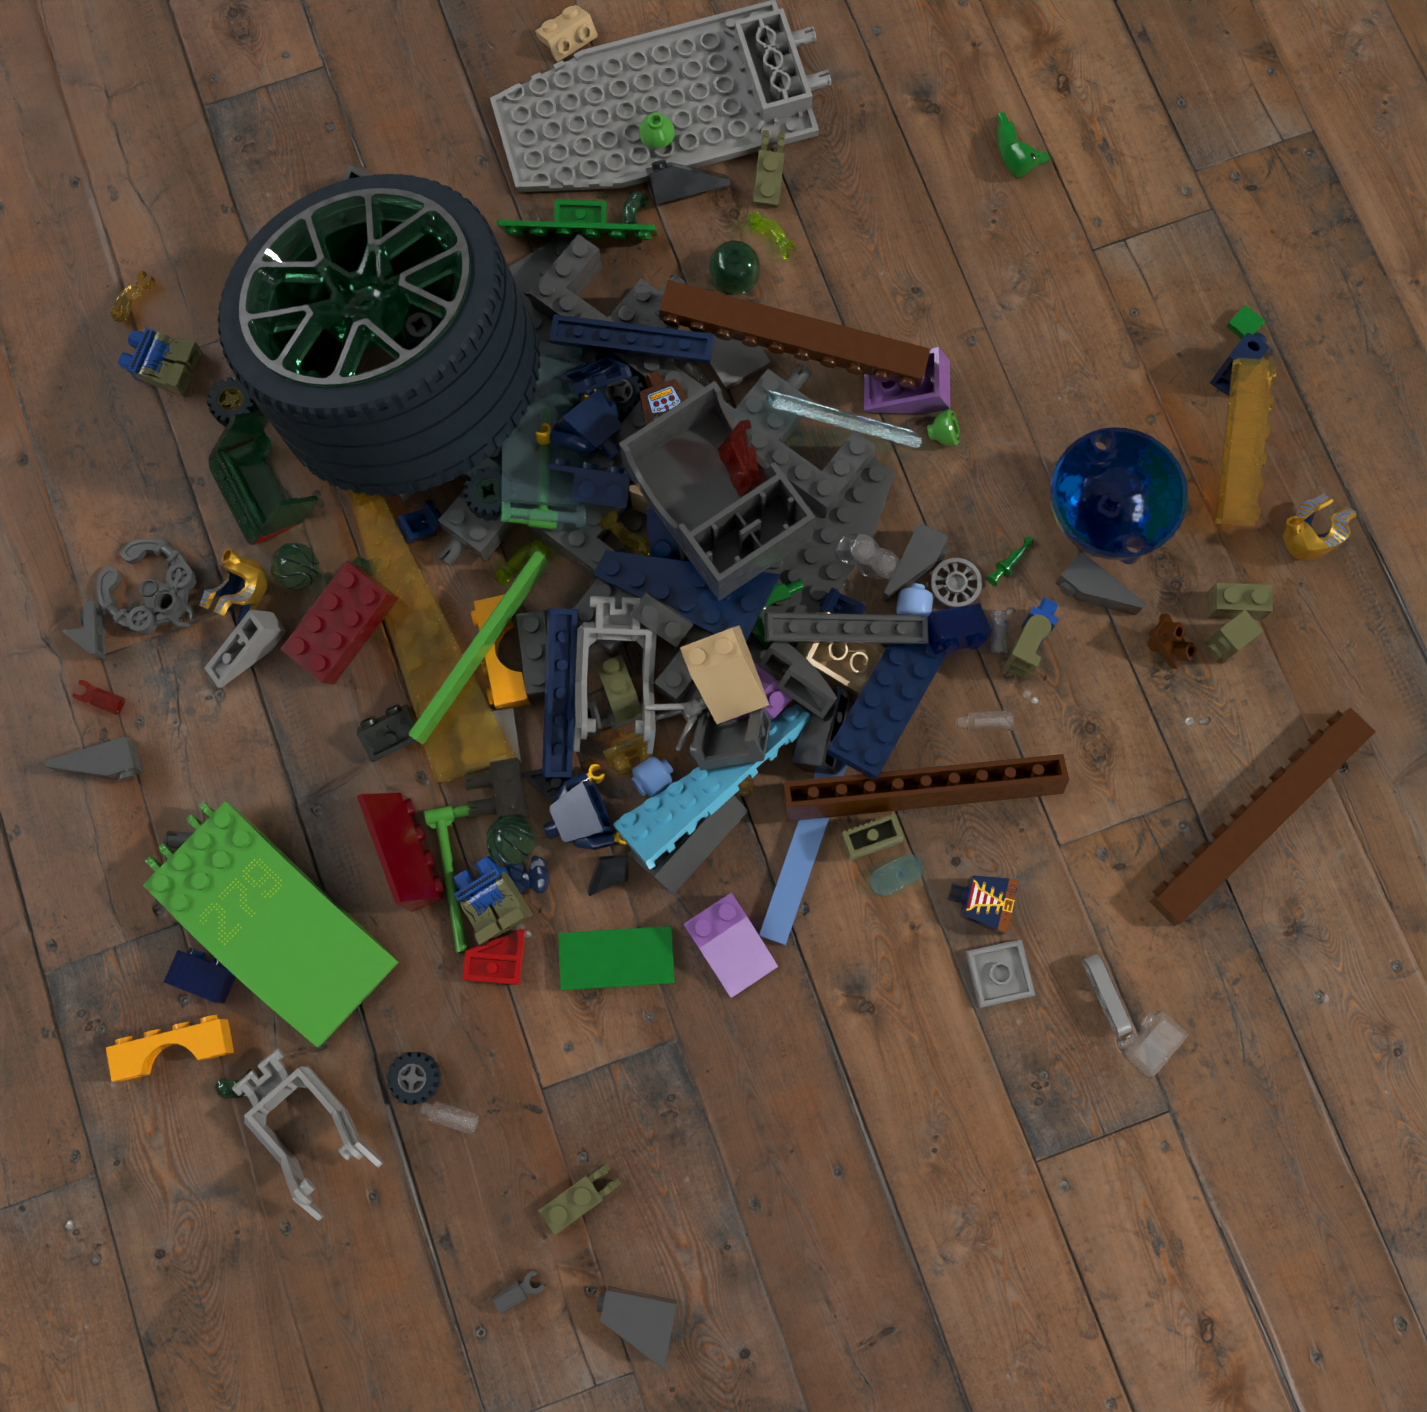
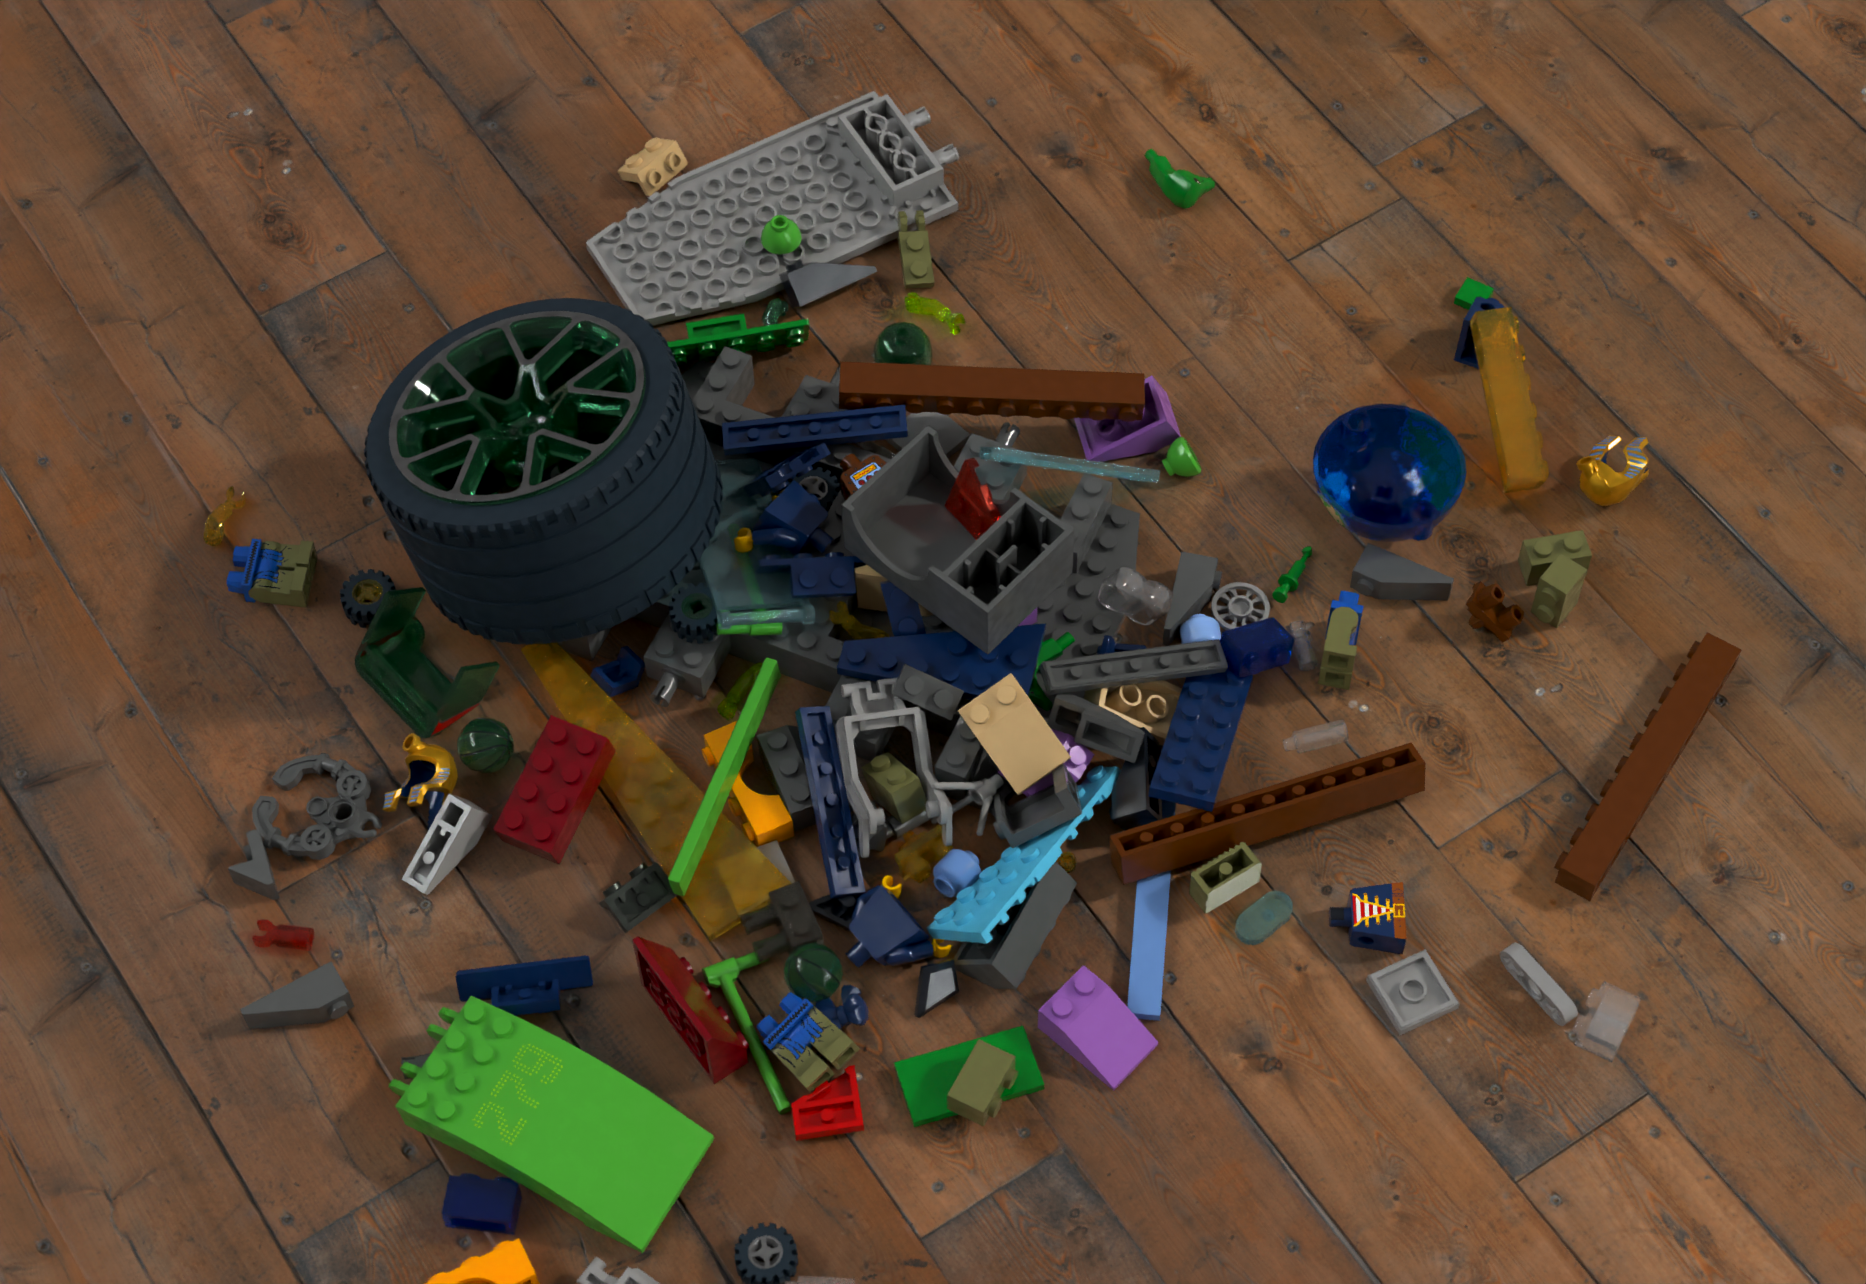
camera: 15 degrees left, 20 degrees down
none -> dark blue bracket [456,955,593,1016]
none -> olive piece [947,1039,1018,1127]

